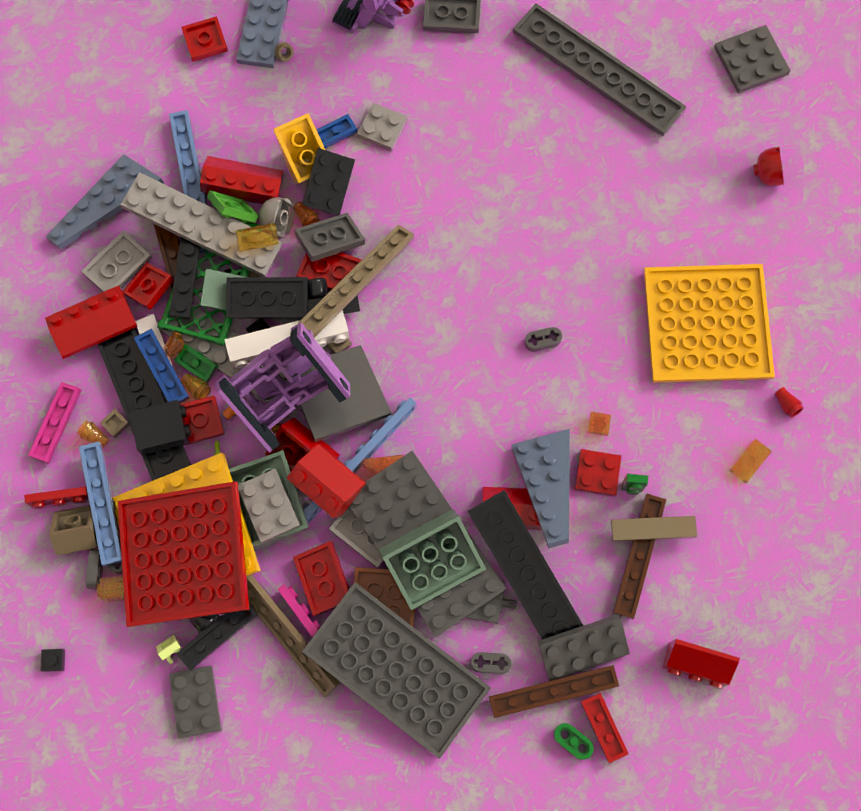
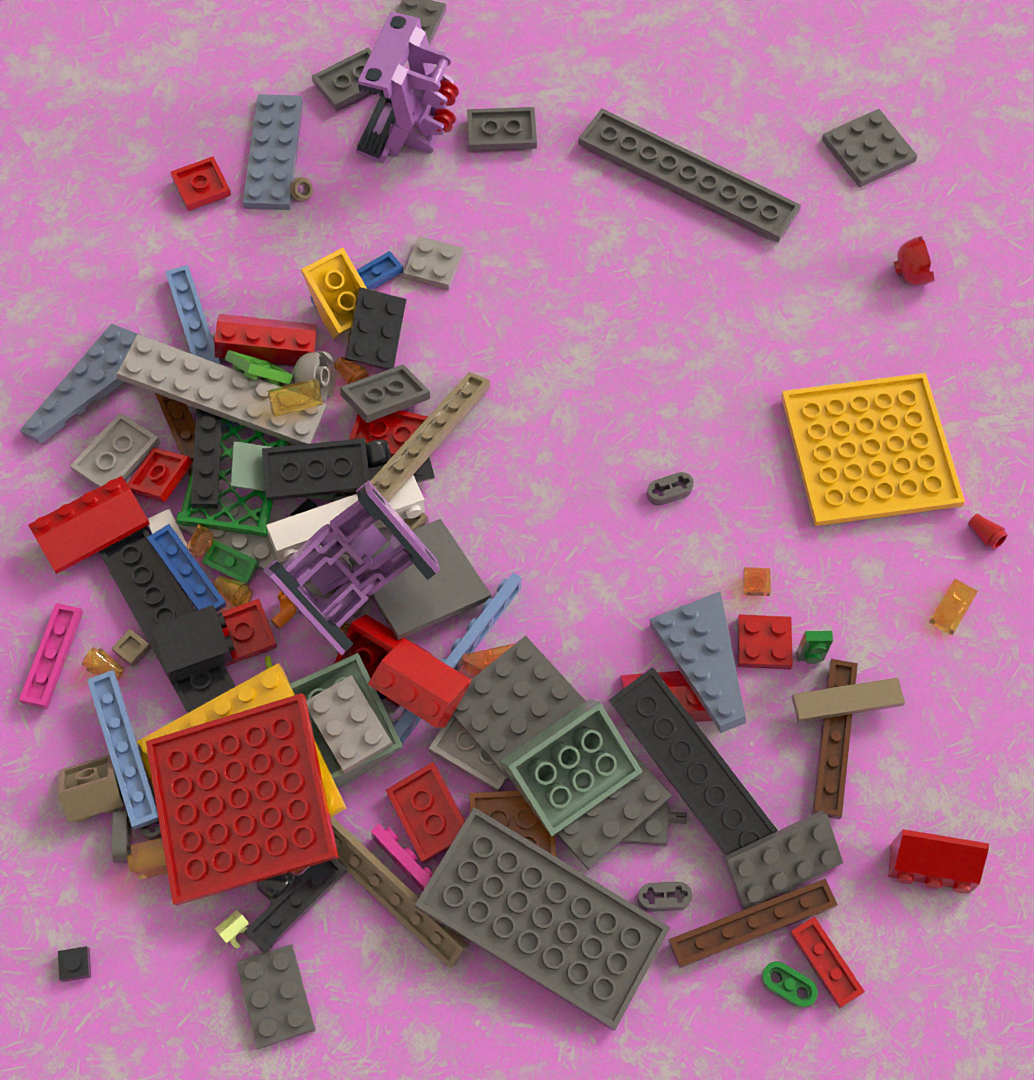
camera: 10 degrees left, 10 degrees down
red plate [24,487,89,509] -> none

